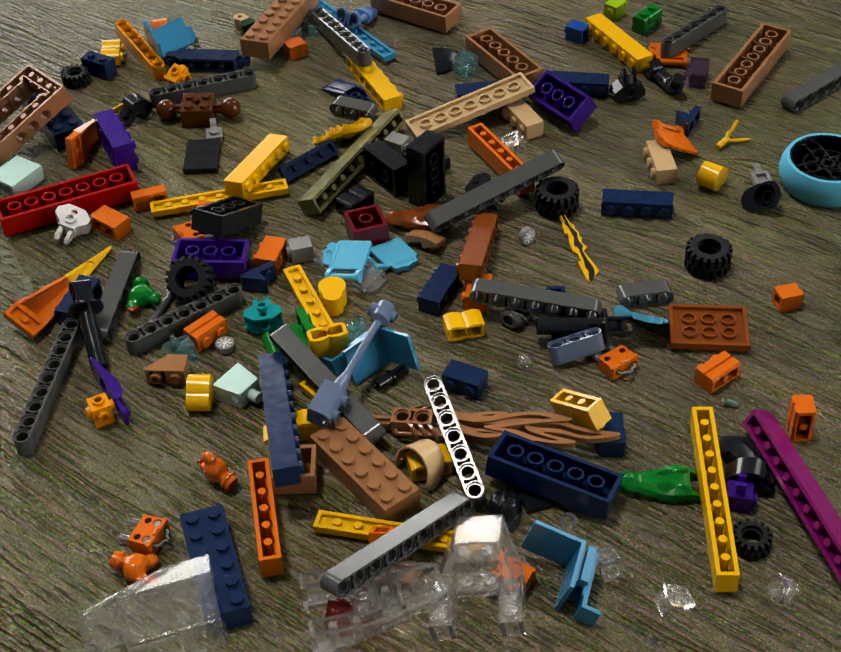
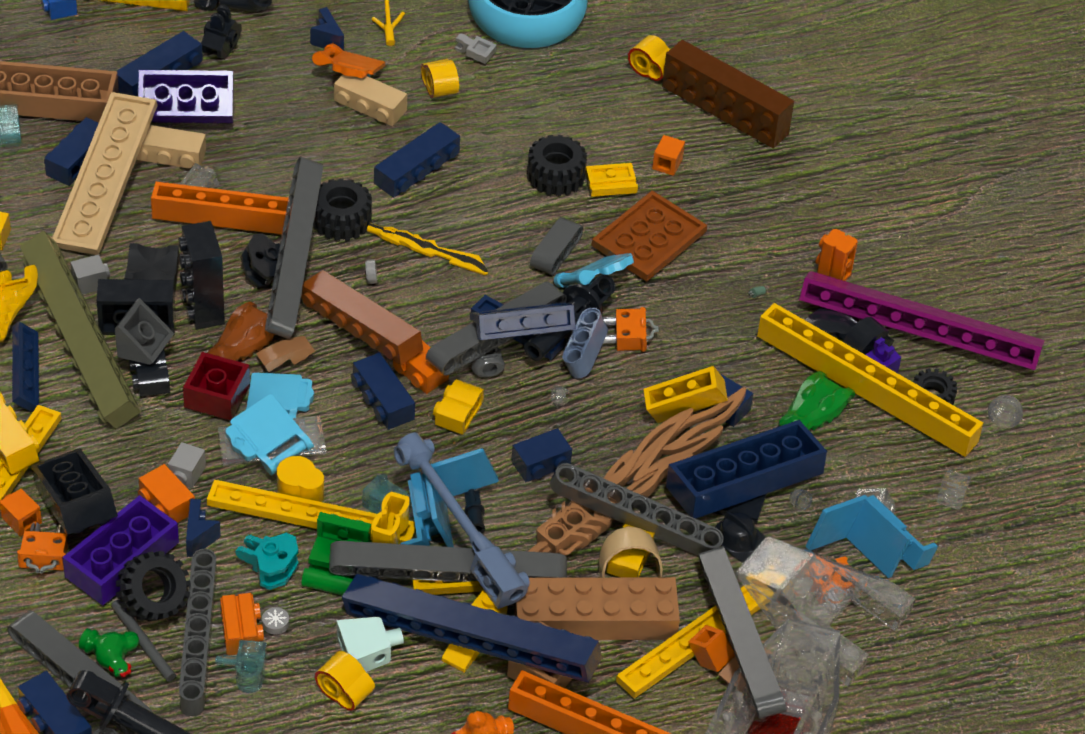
camera: 60 degrees left, 5 degrees up
medium nougat slope [144,354,190,385] -> none
orange brick [694,351,741,394] -> none
black piece [741,180,782,213] -> none
none -> dark grey slope [115,298,174,365]
none -> fence [470,302,576,340]
none -> yellow plate [585,163,638,197]

